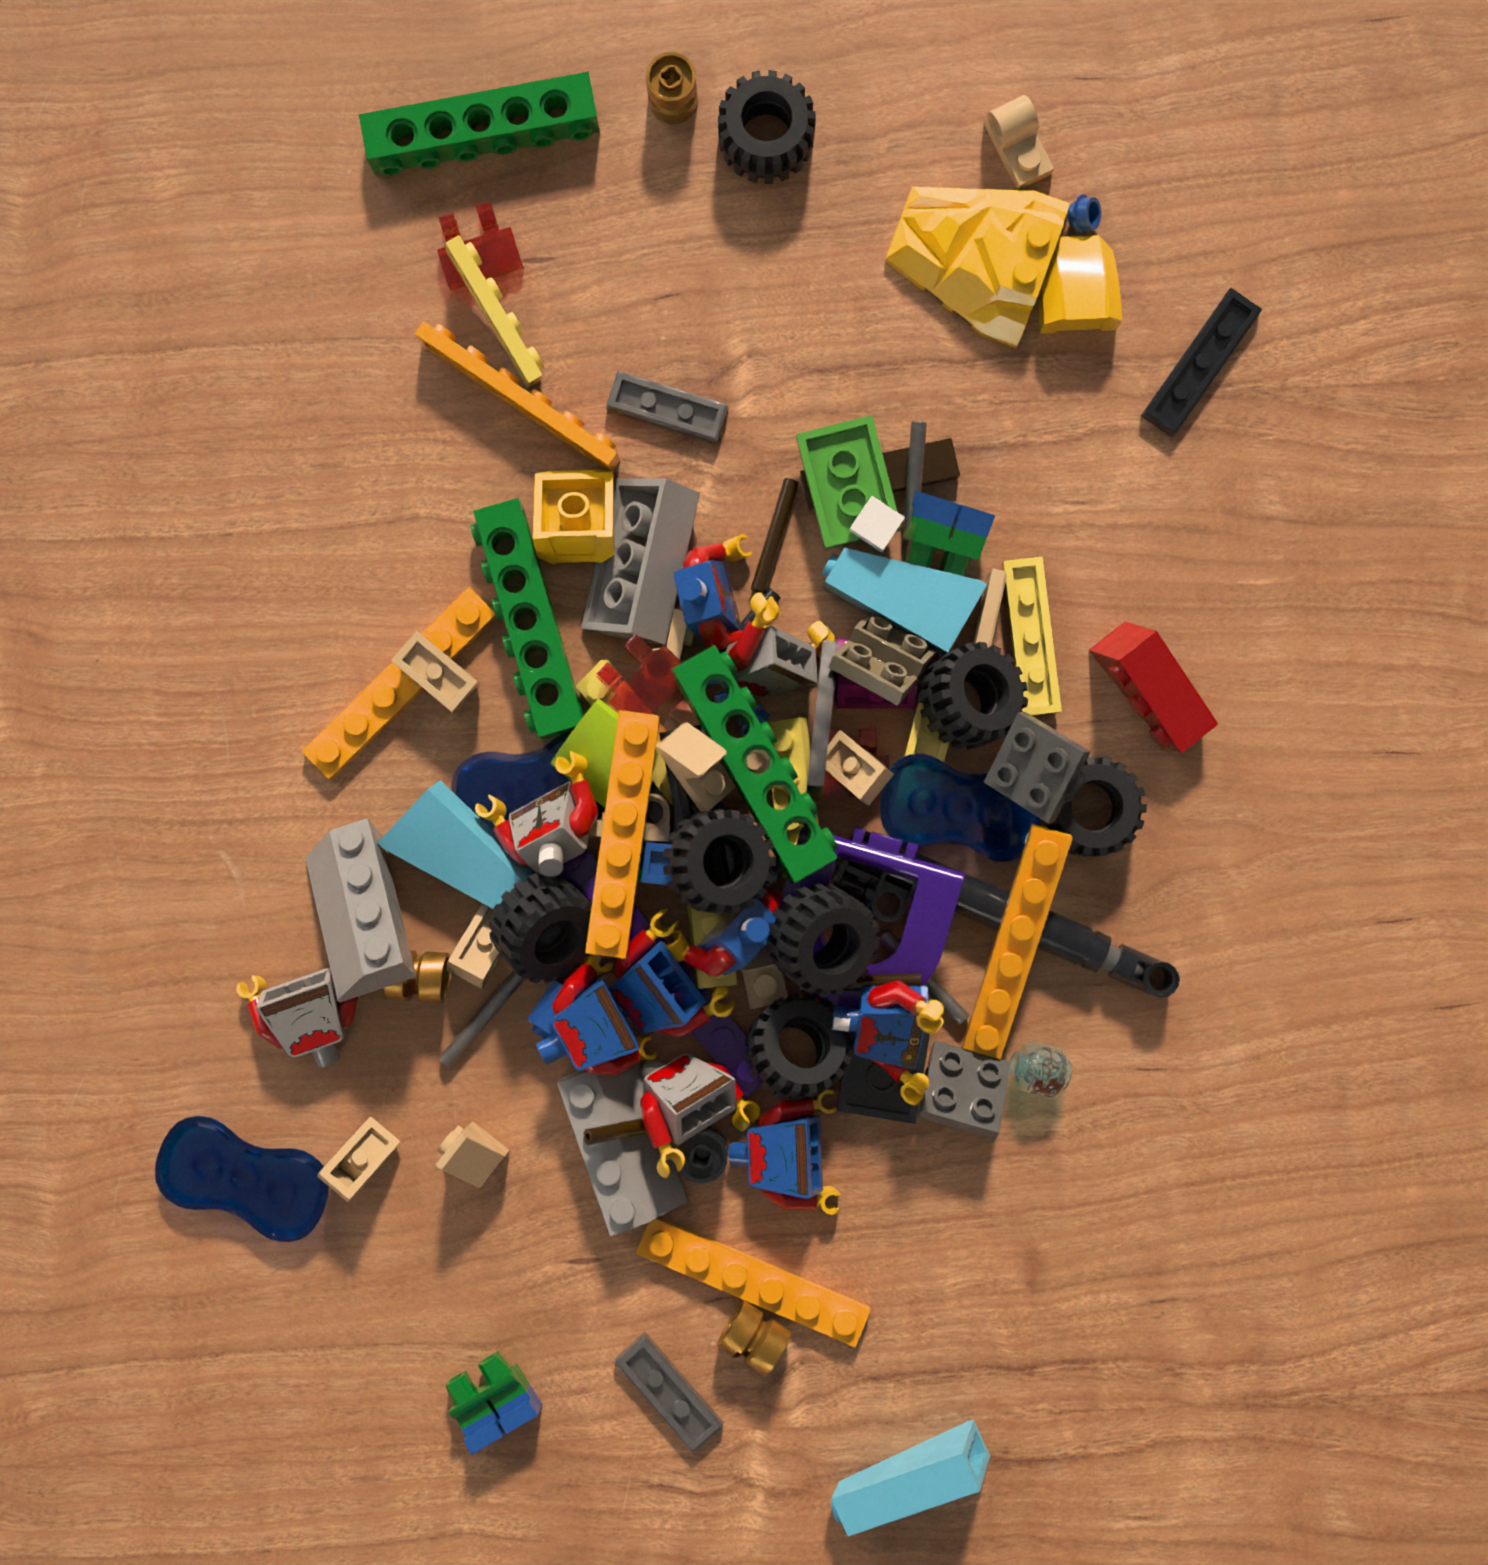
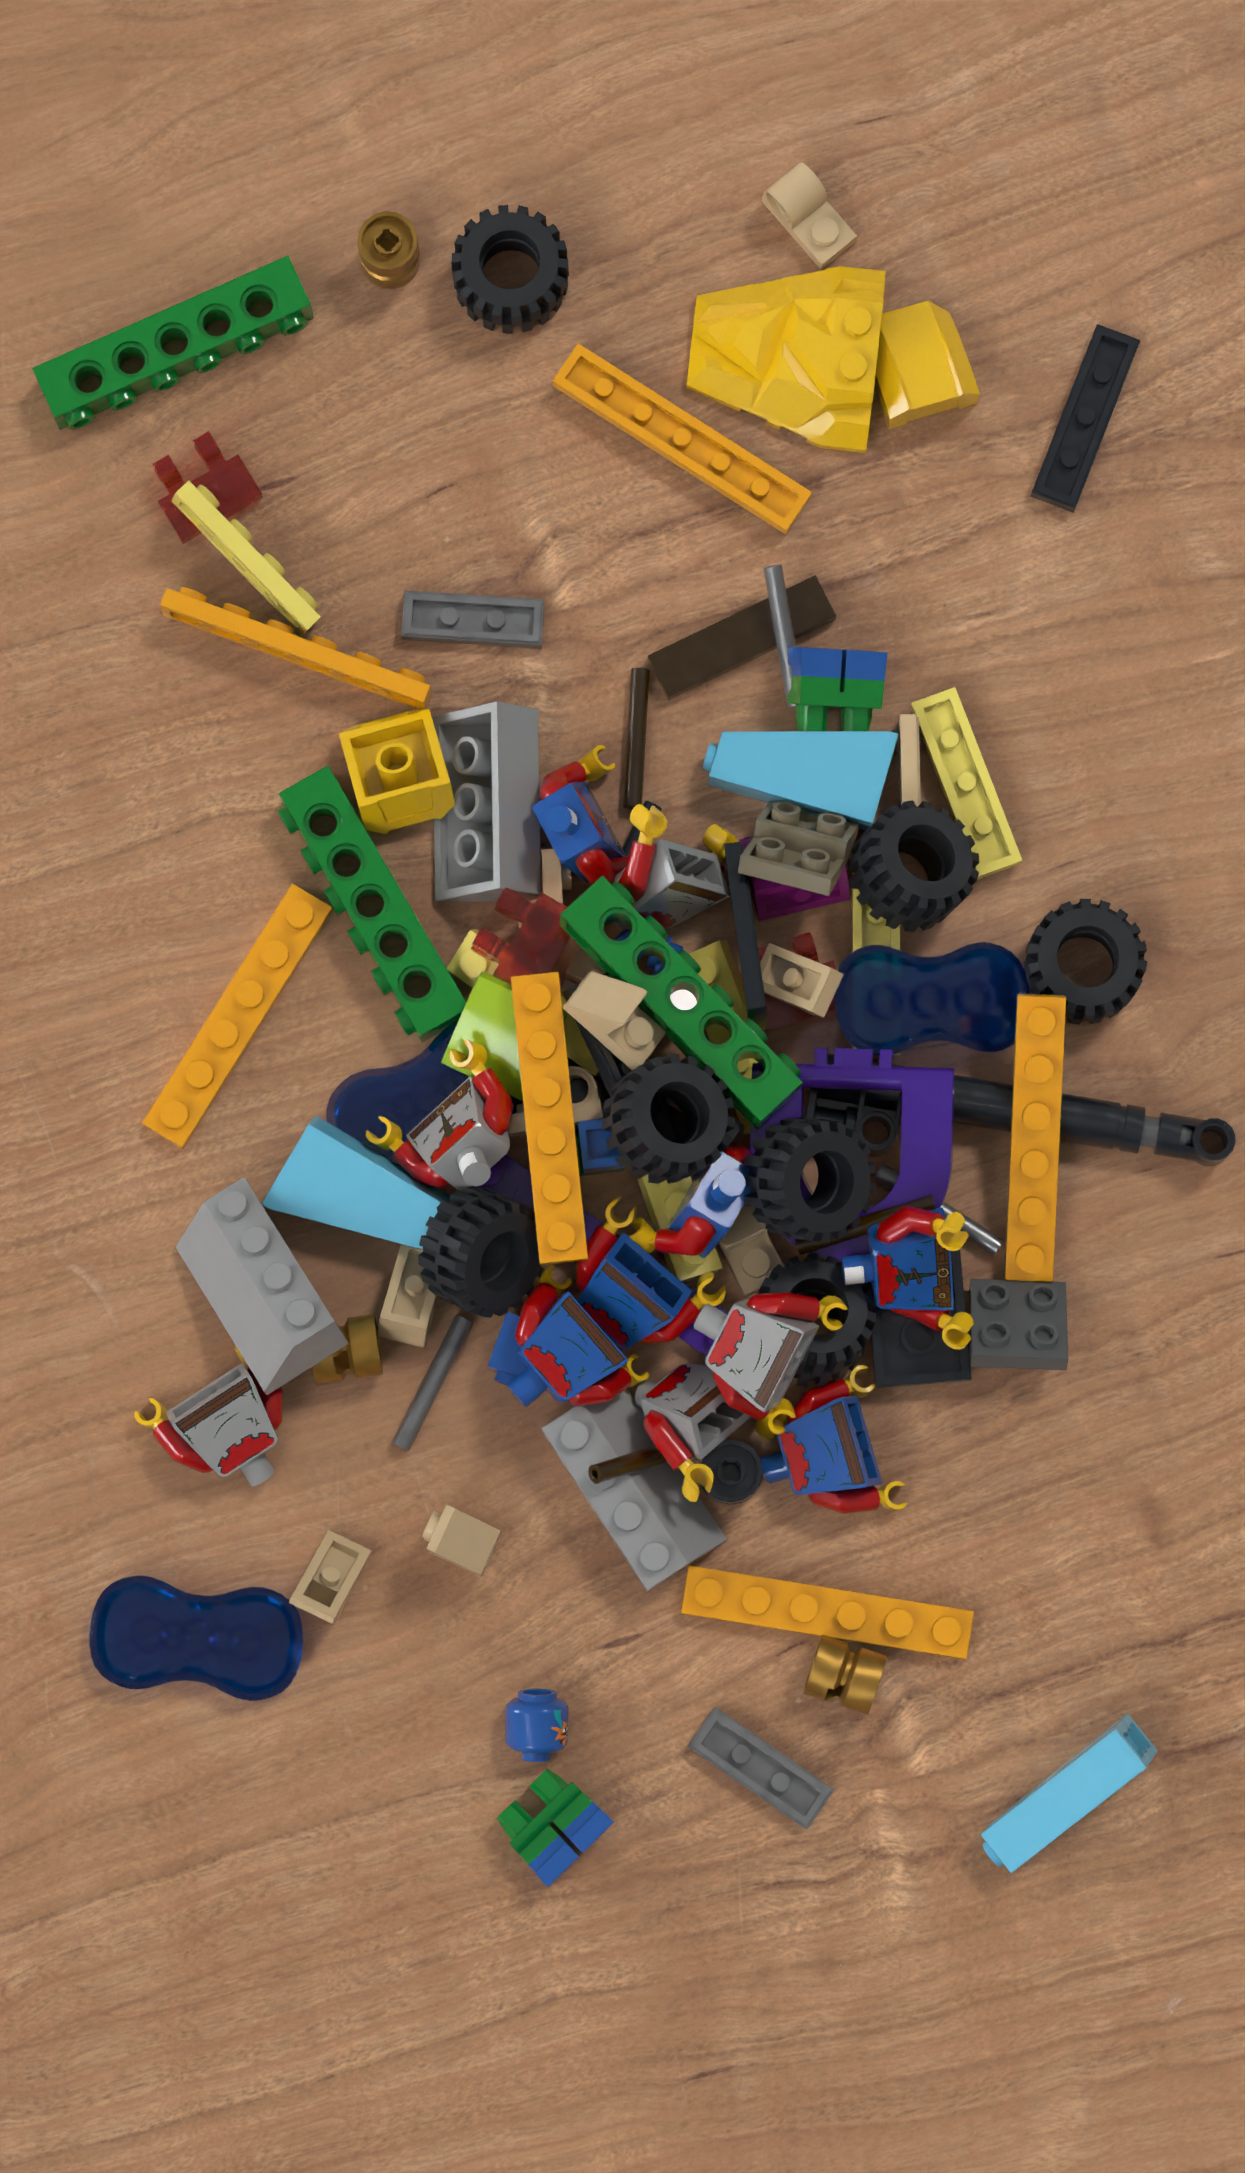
camera: 15 degrees left, 5 degrees down
tan plate [391,631,480,713] -> none
bright green plate [796,415,902,550] -> none
white tile [849,496,905,552] -> none
dark grey plate [984,712,1091,823] -> none
clear light blue head [1009,1042,1072,1097] -> none
blue plate [1068,194,1101,234] -> none
red wedge [1089,622,1218,753] -> none
none -> blue head [505,1688,569,1762]
none -> light orange plate [552,343,812,535]
none -> torso [694,1292,848,1434]

